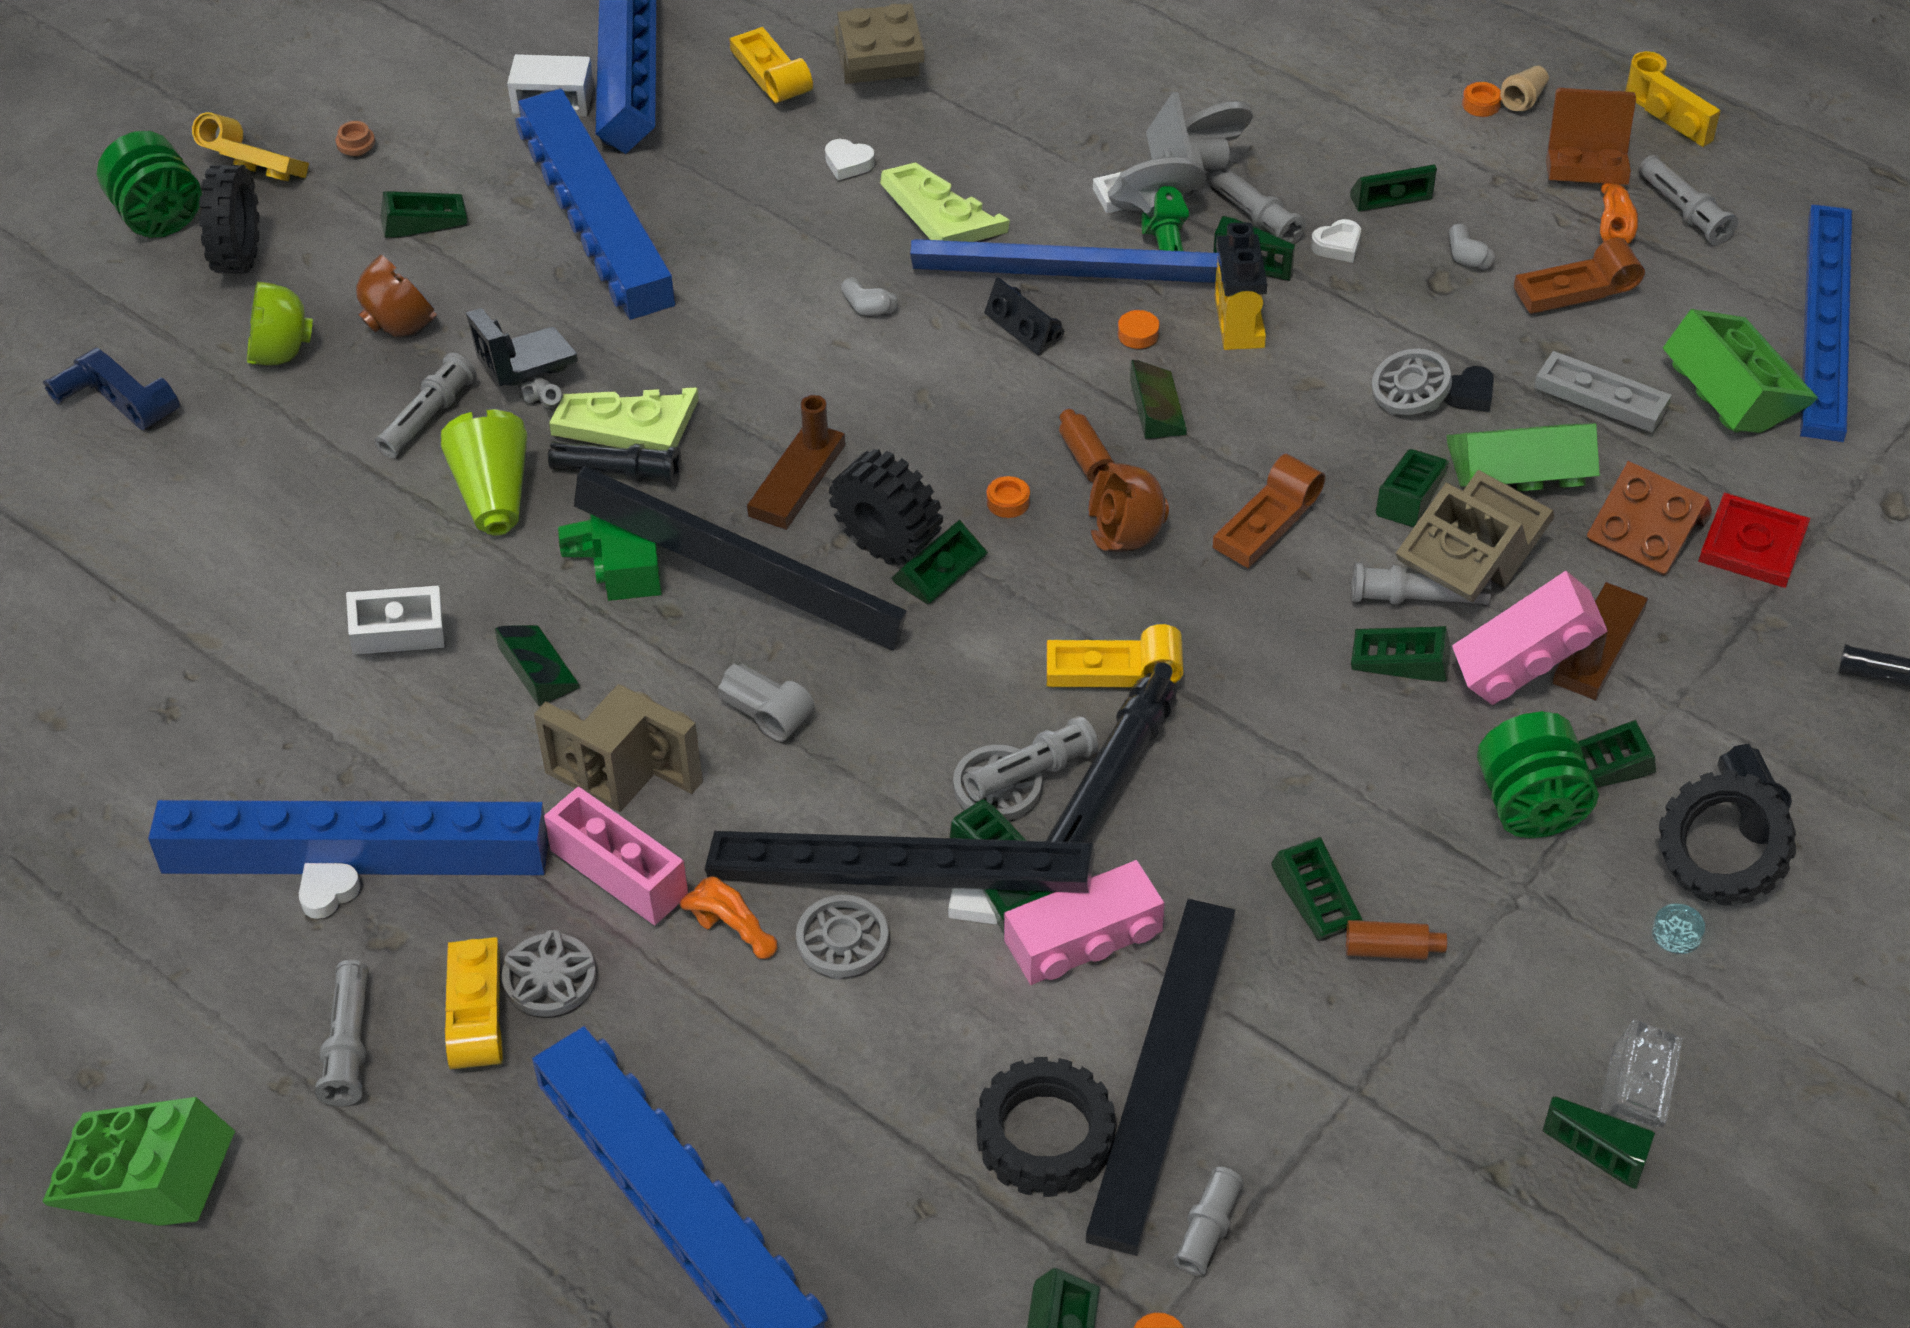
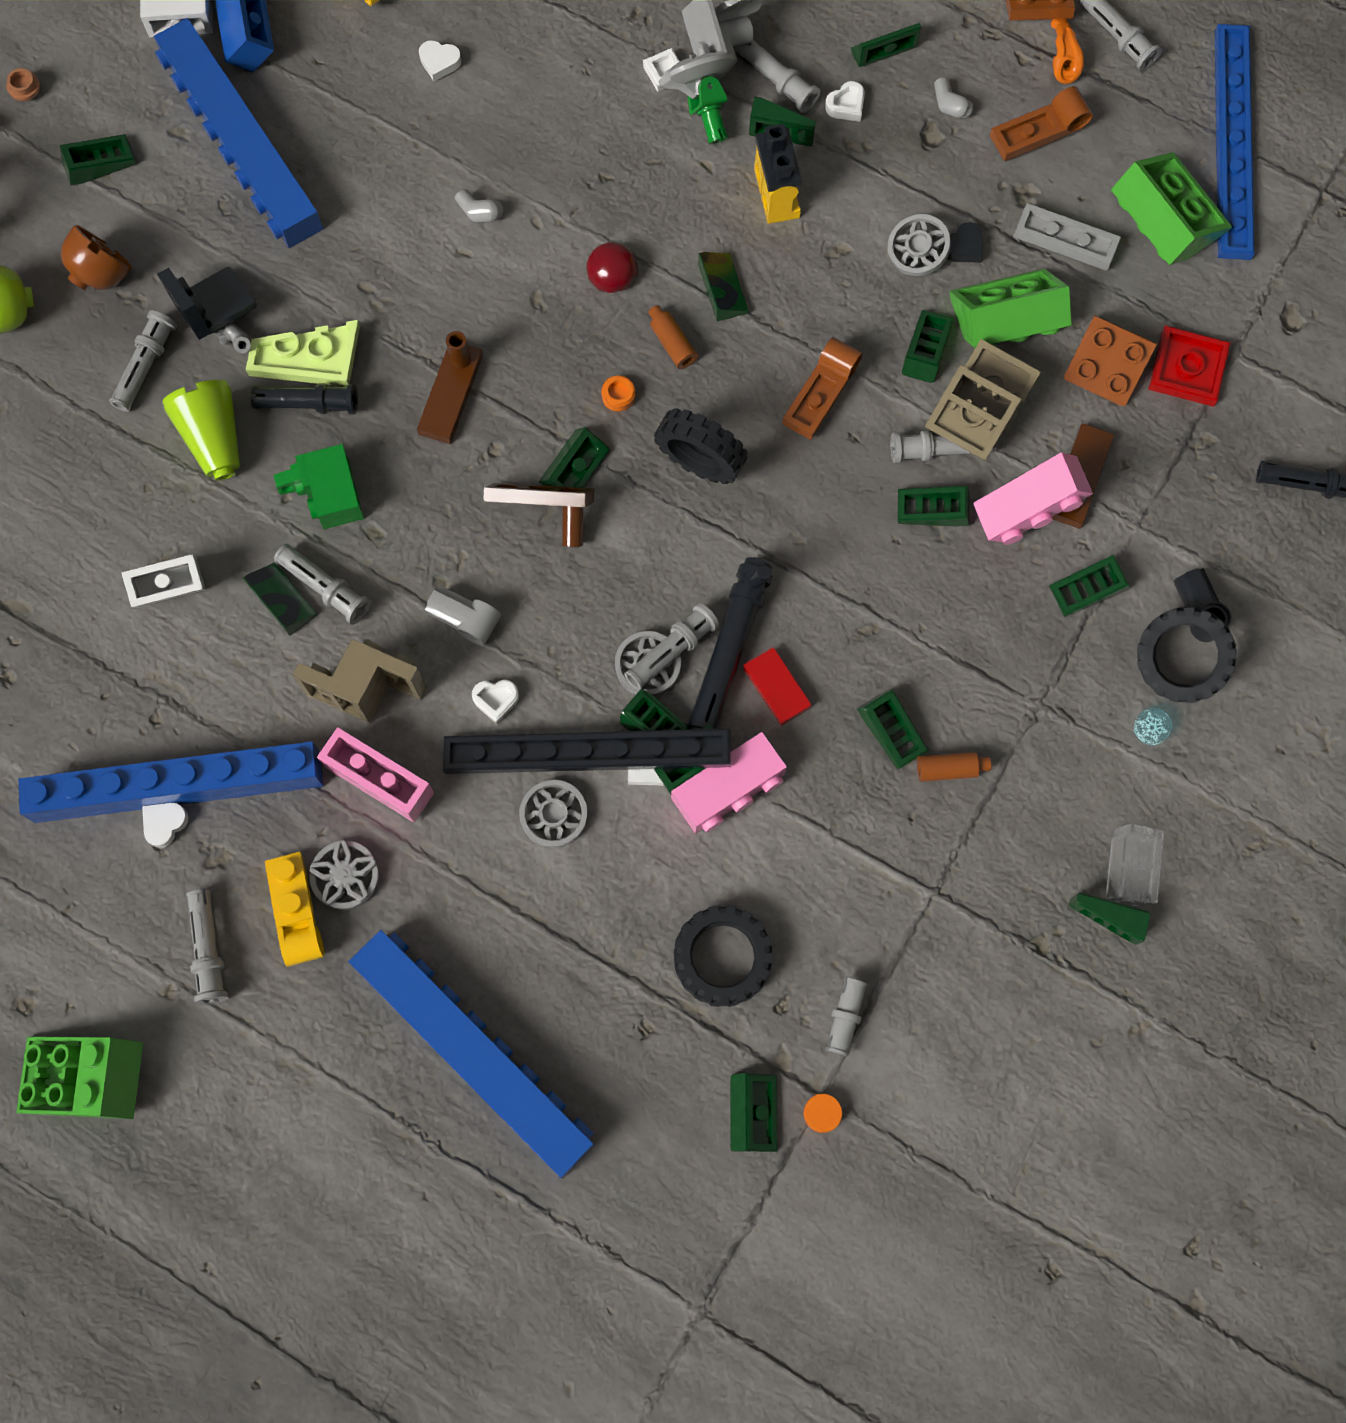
camera: 10 degrees left, 25 degrees up
black tile [574,466,907,651] -> none
orange piece [680,876,778,959] -> none
black tyre [829,449,943,565] -> none
yellowish green wing [880,162,1010,242] -> none
blue tile [910,239,1218,283] -> none
black hinge [984,277,1065,355] -> none
yellow plate [1047,624,1183,687] -> none
black tile [1086,898,1236,1256] -> none
dark orange cylinder [1089,463,1169,552] -> none
orange tile [1118,310,1159,349] -> none
green wheel [1476,711,1599,839] -> none
none -> light grey pin [274,543,371,625]
none -> white tile [472,680,519,725]
none -> piece [484,483,595,547]
none -> dark red hair [586,242,639,293]
none -> black tyre [654,408,748,484]
none -> red tile [743,647,812,726]

